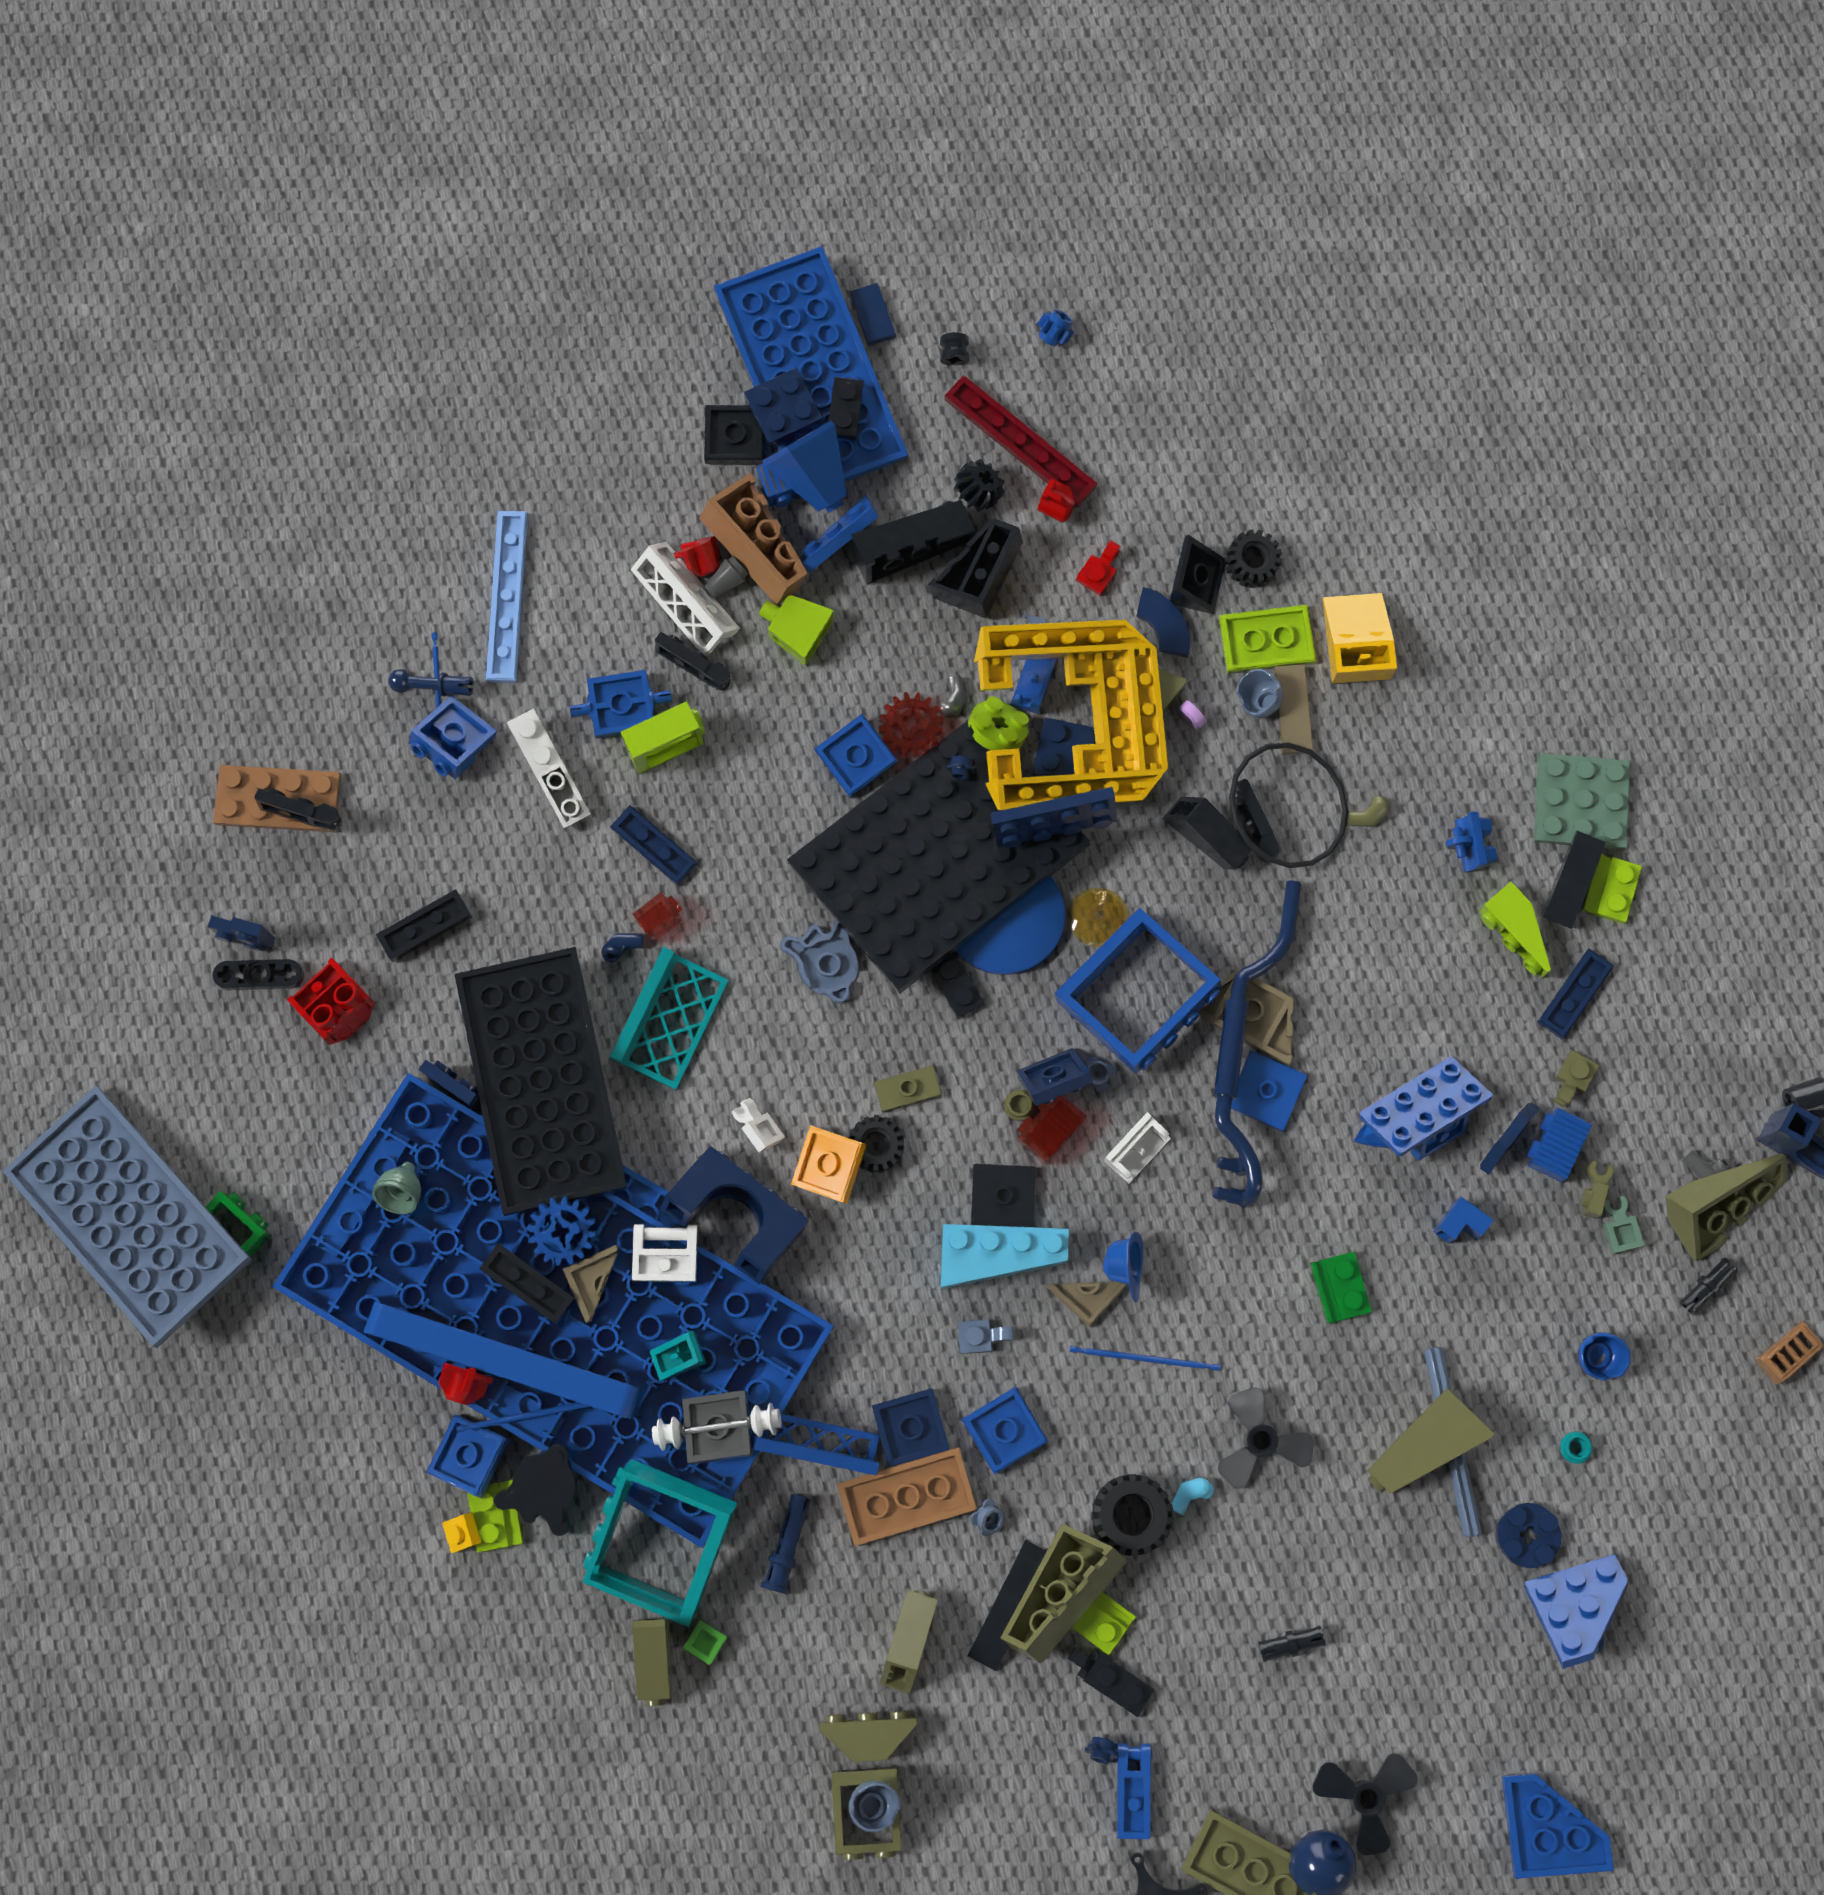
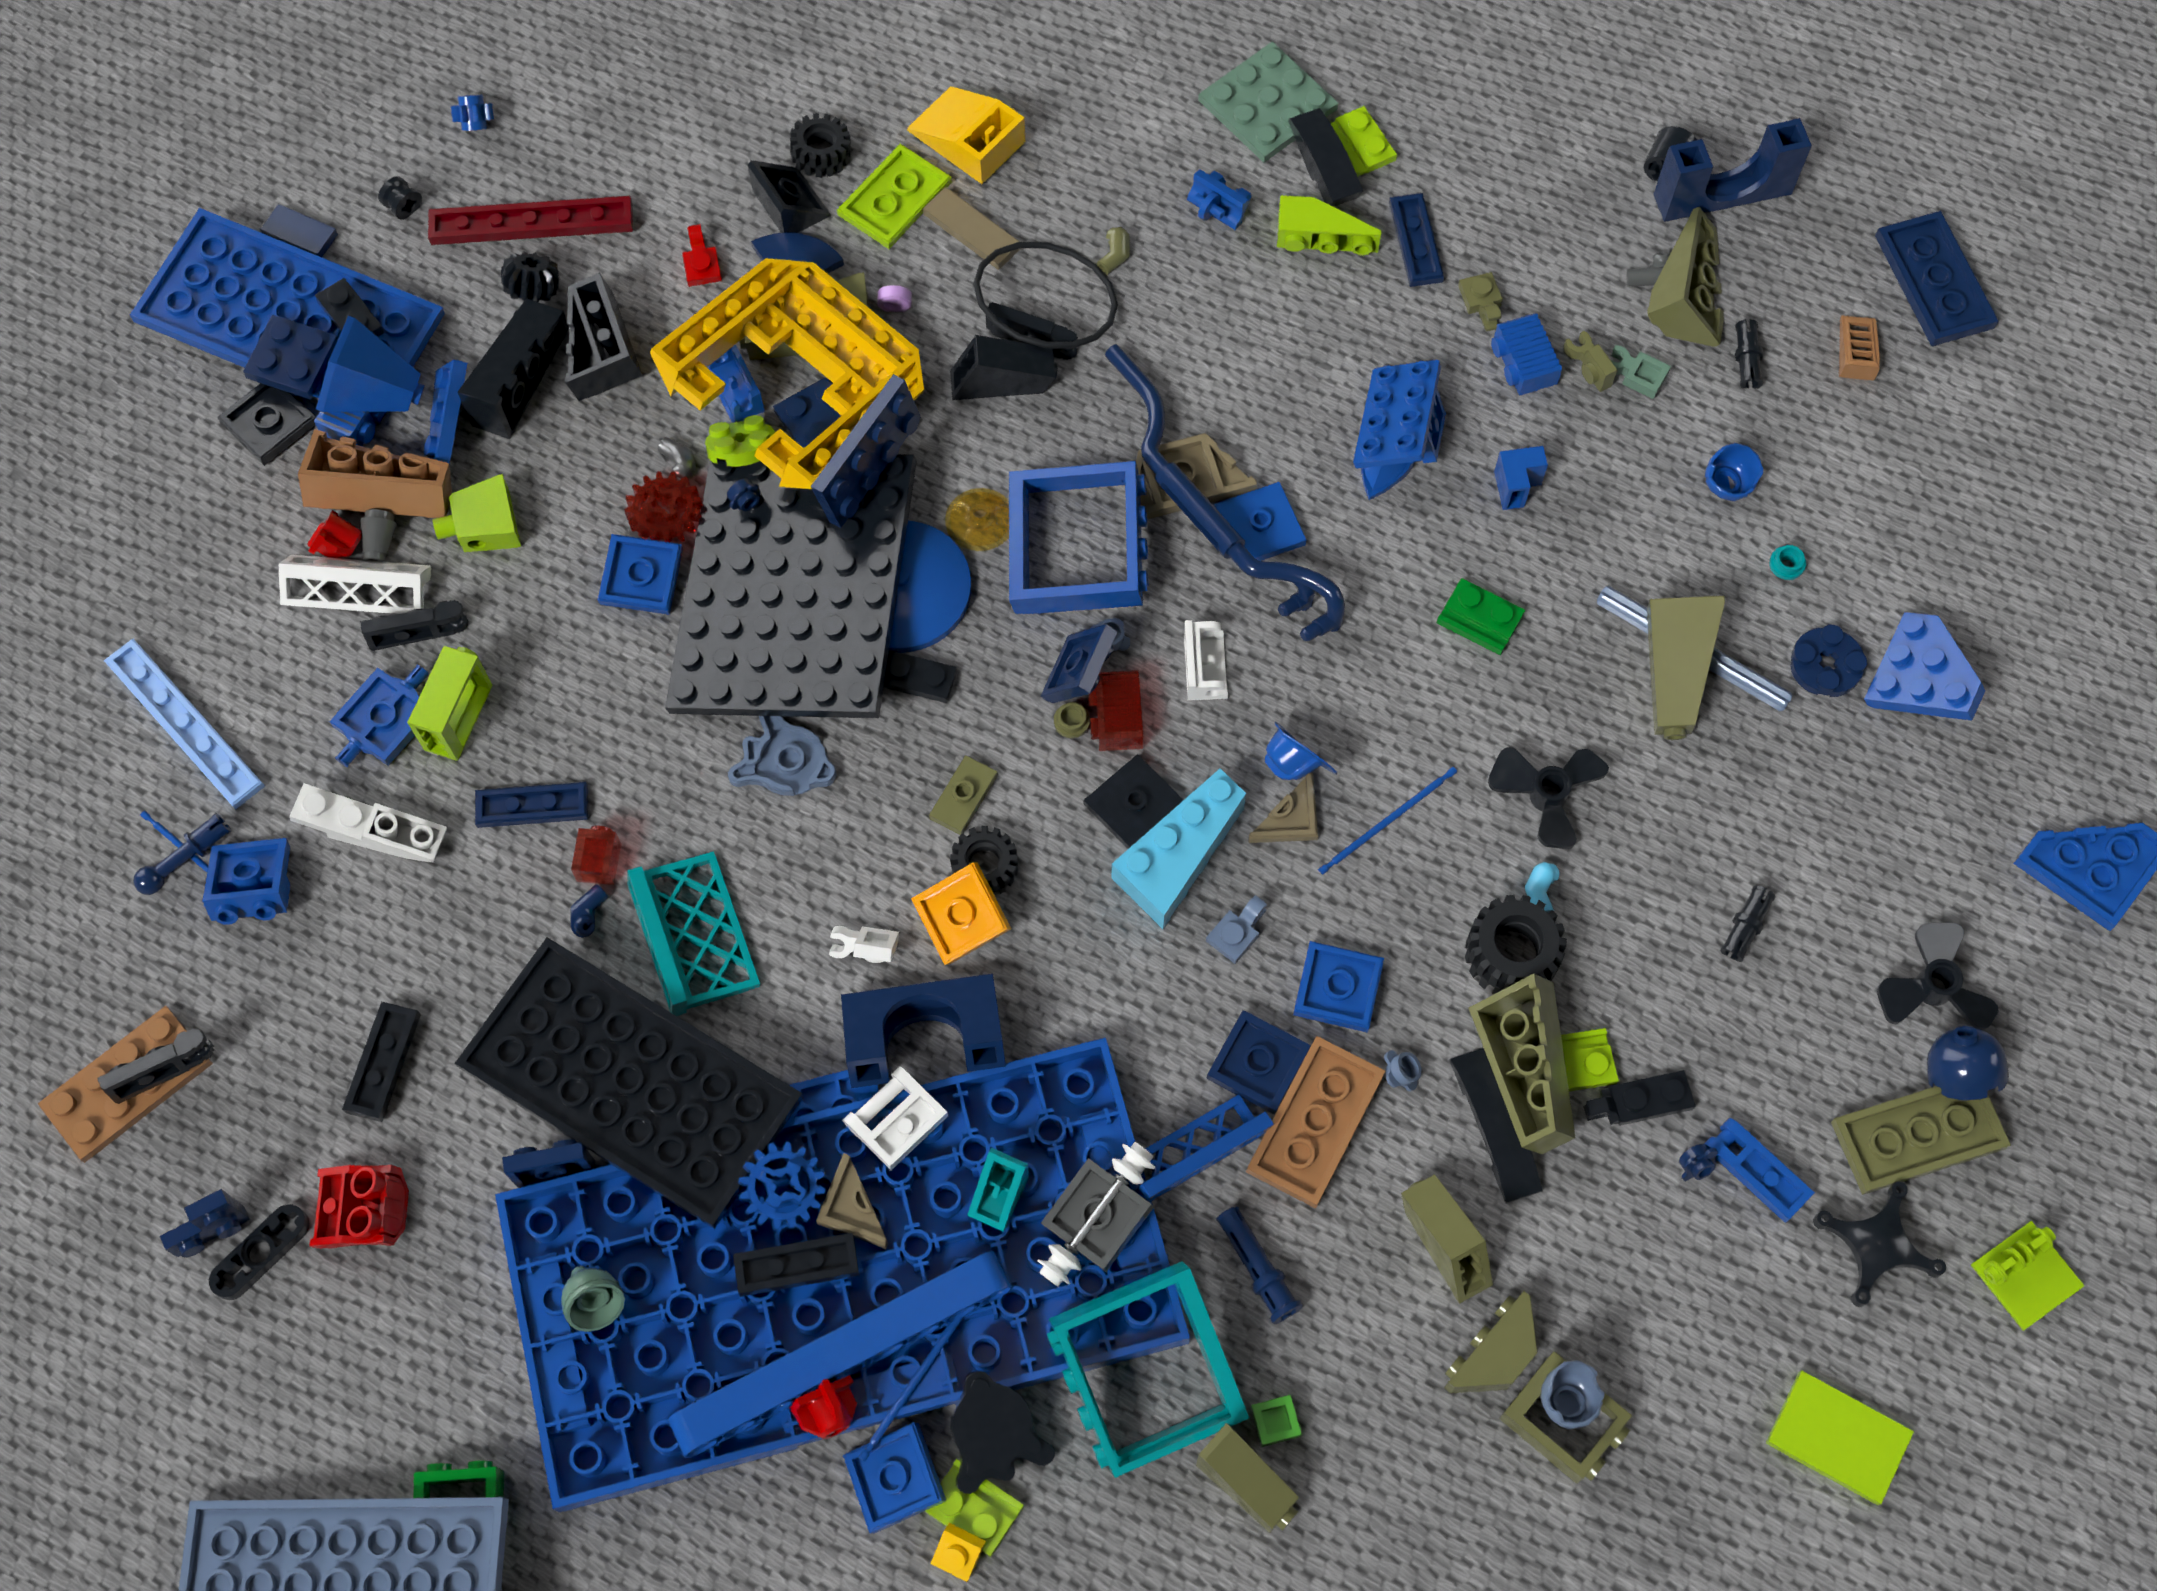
camera: 45 degrees left, 10 degrees down
red piece [1037,478,1076,523] -> none
sand blue hair [1236,668,1284,718] -> none
dark blue tile [1480,1102,1540,1175] -> none

